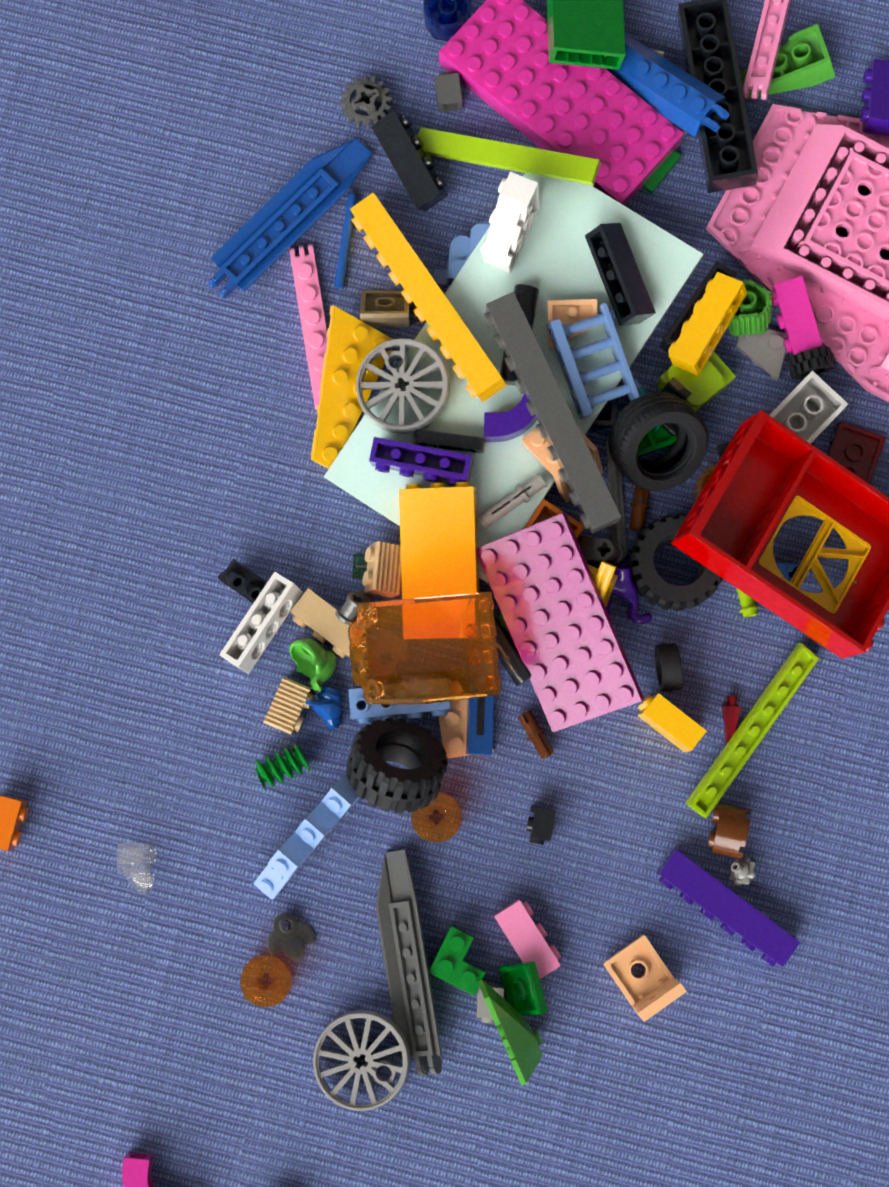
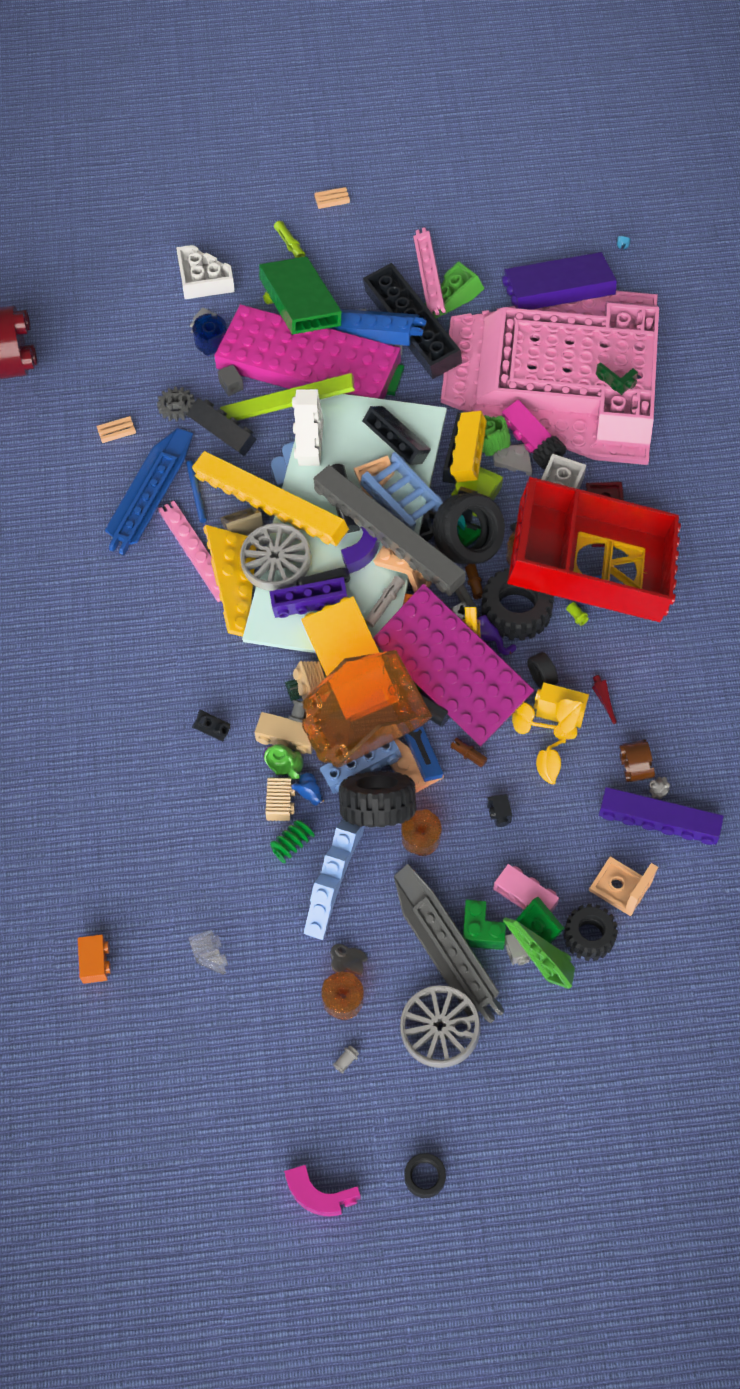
camera: 20 degrees left, 20 degrees down
white brick [219,572,303,675] -> none
lime tile [685,643,820,819] -> none
none -> light nougat tile [97,416,136,443]
none -> light grey pin [333,1046,359,1074]
none -> yellow plant [512,699,584,784]
none -> black tyre [563,904,618,961]

